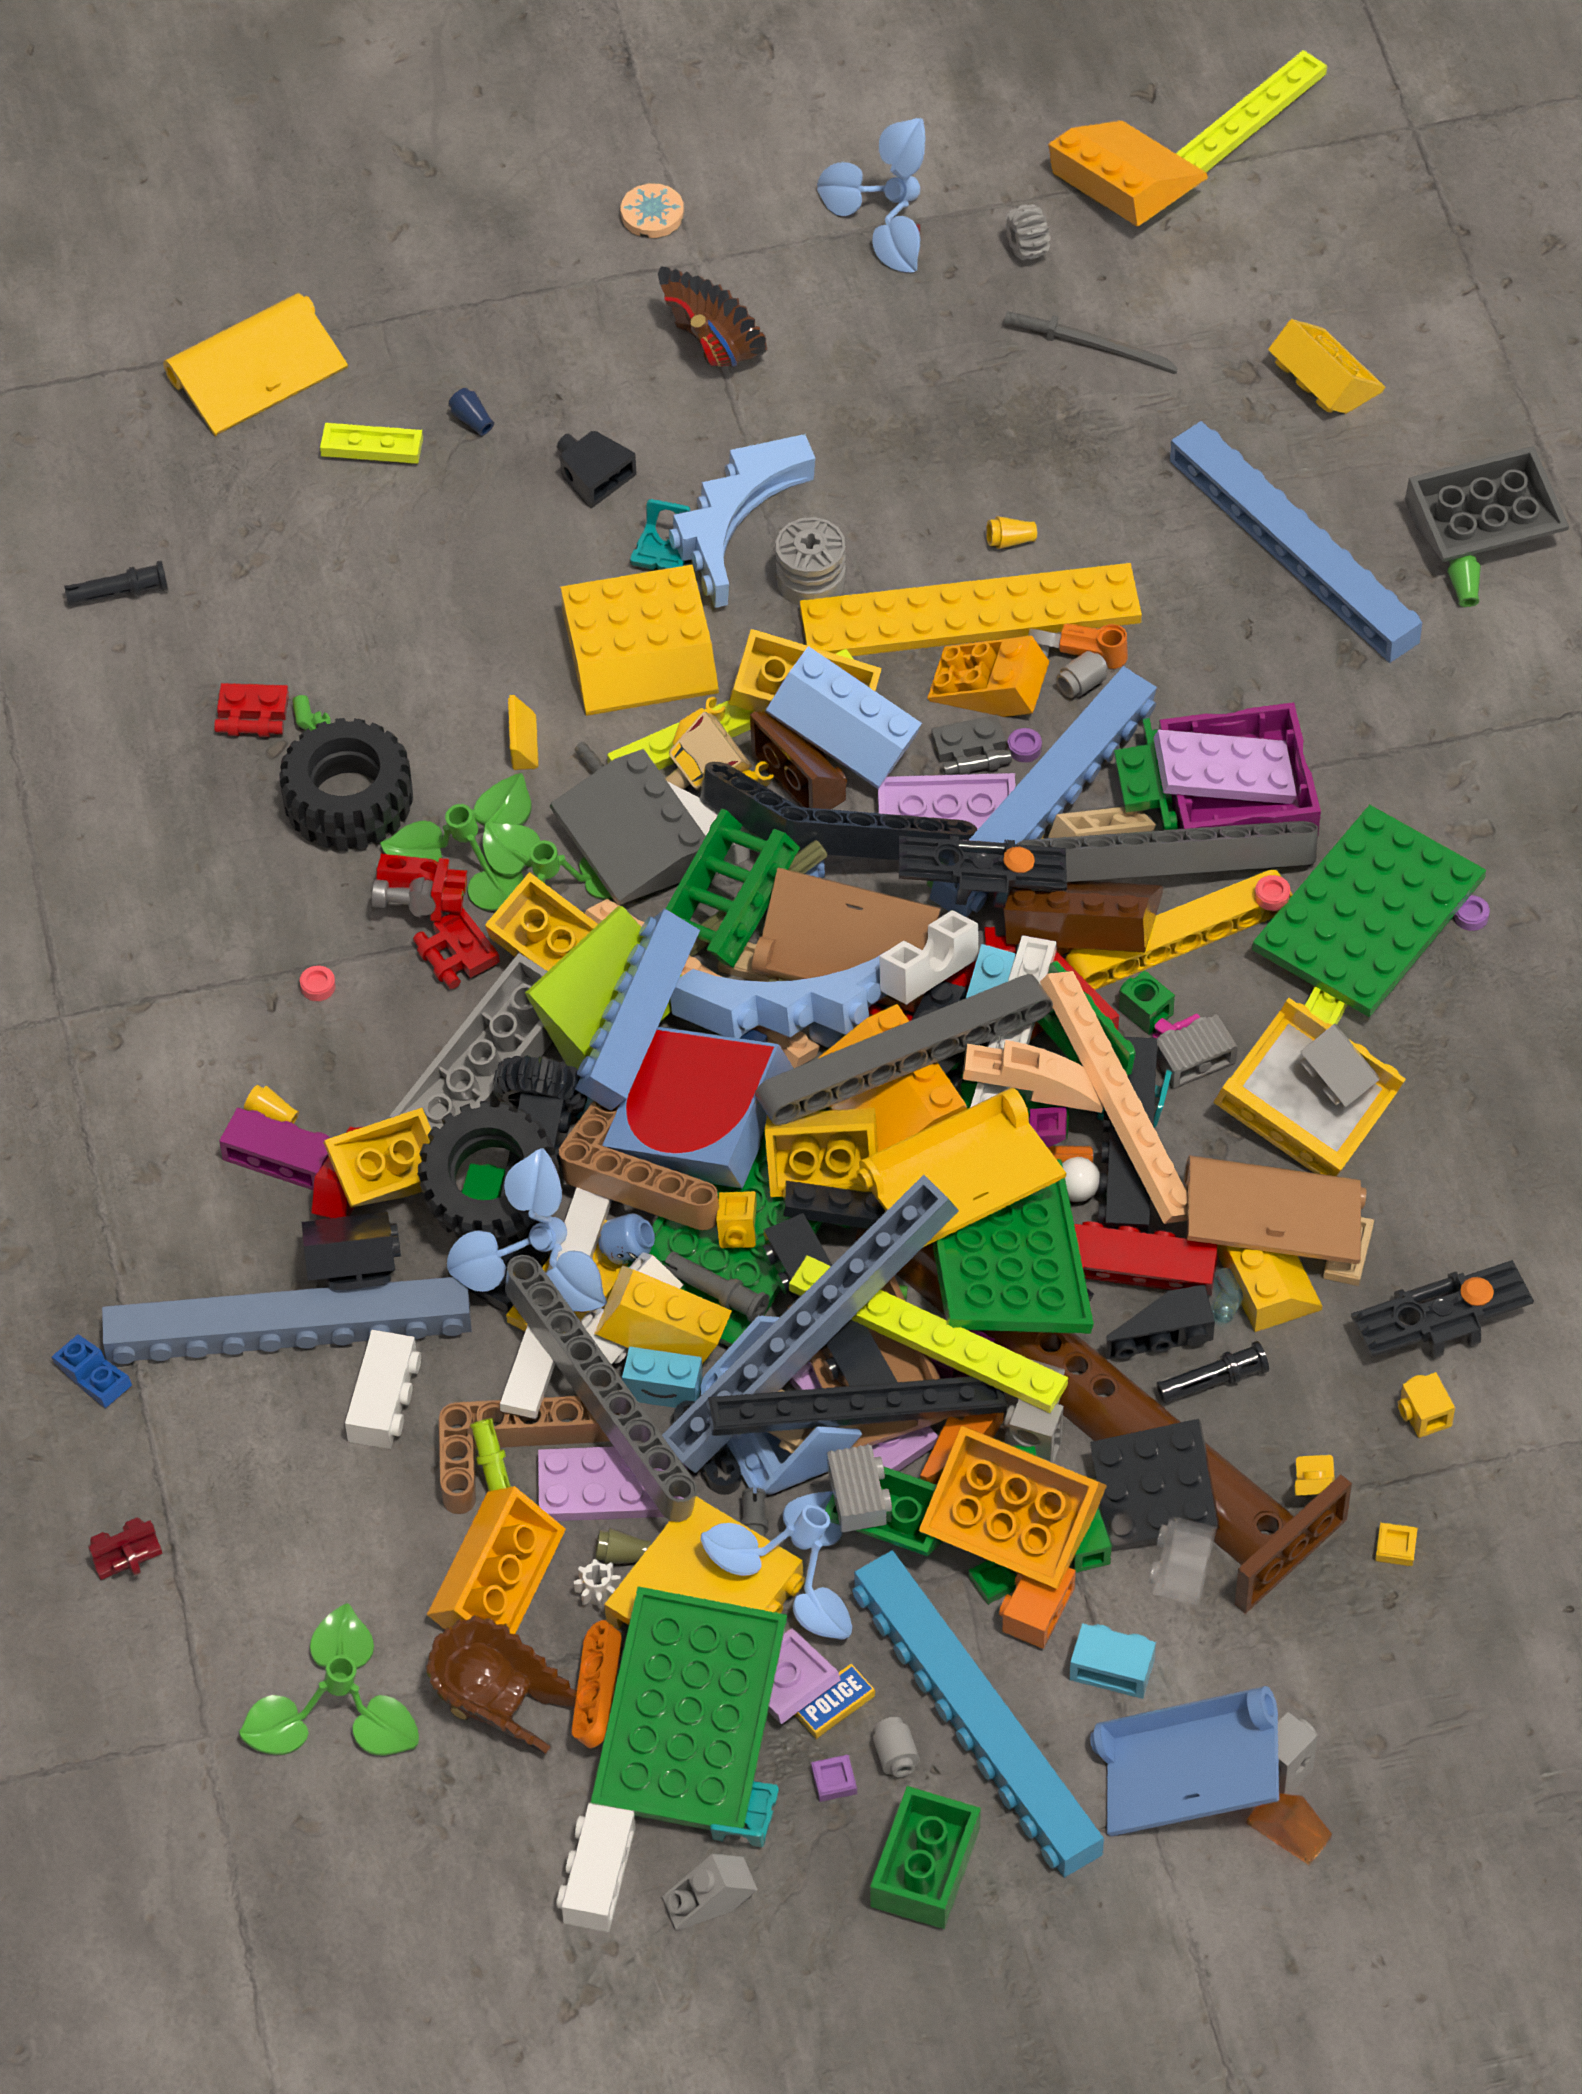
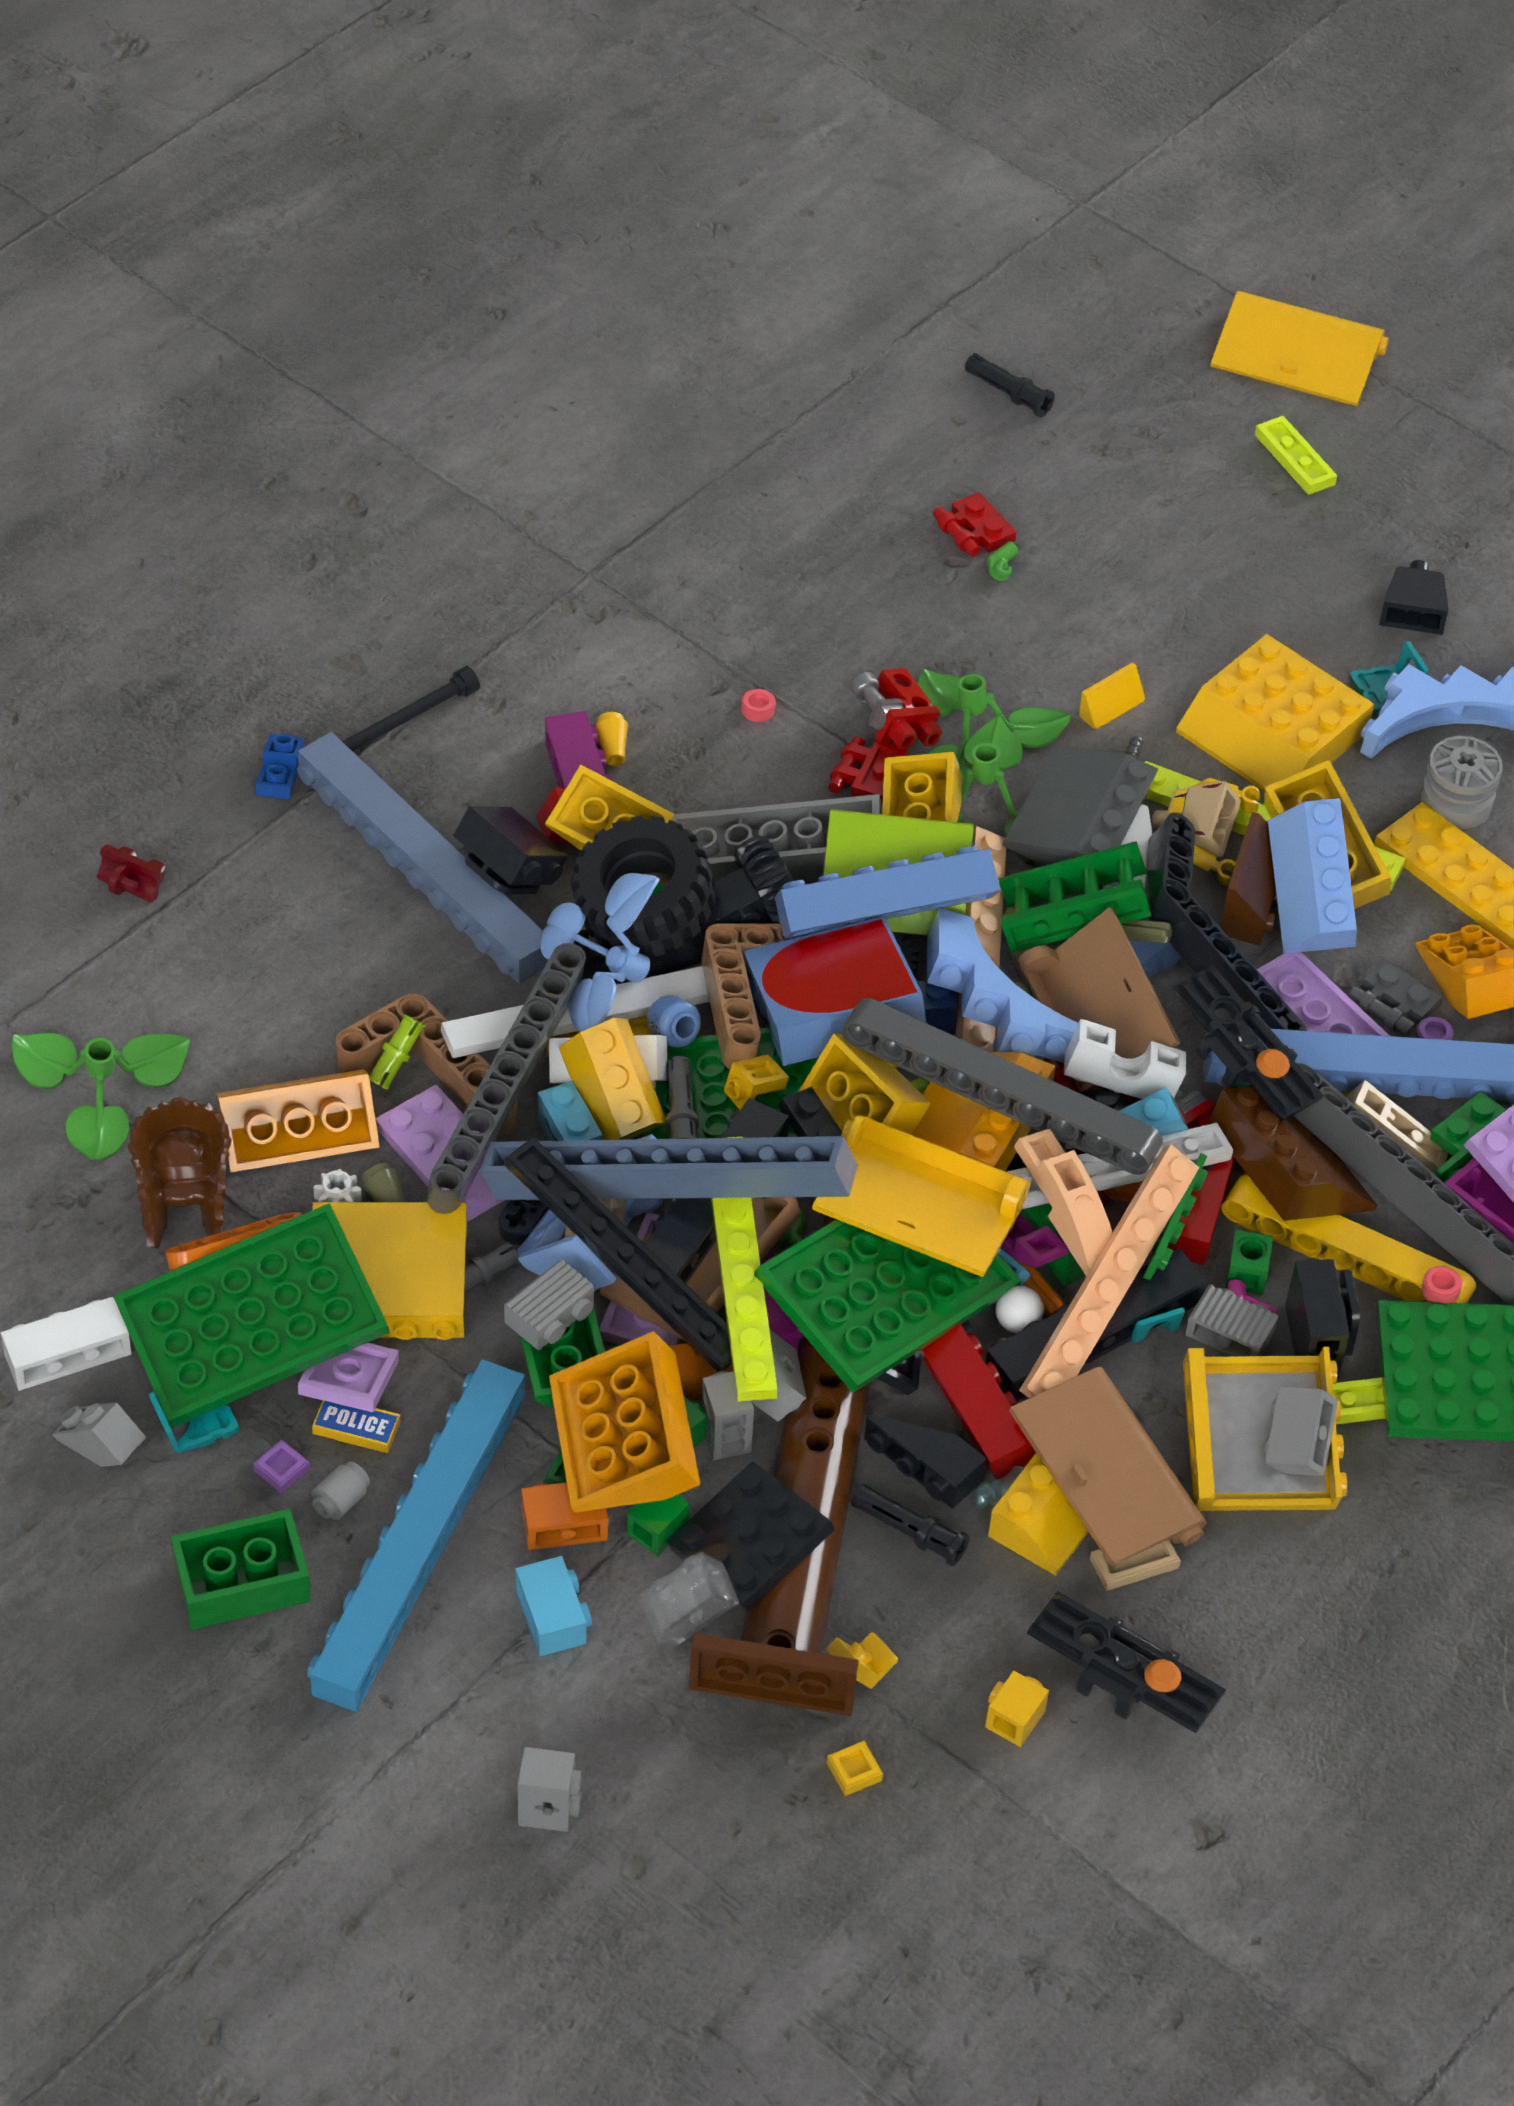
camera: 50 degrees right, 5 degrees down
black tyre [279,718,413,851] -> none
white brick [345,1330,421,1449] -> none
dark blue cone [448,388,494,436] -> none
light blue plant [701,1491,852,1639] -> none
medium blue door [1090,1686,1279,1836] -> none
clear orange slope [1246,1793,1332,1866] -> none
none -> black piece [342,666,480,751]
none -> black brick [1285,1258,1360,1380]

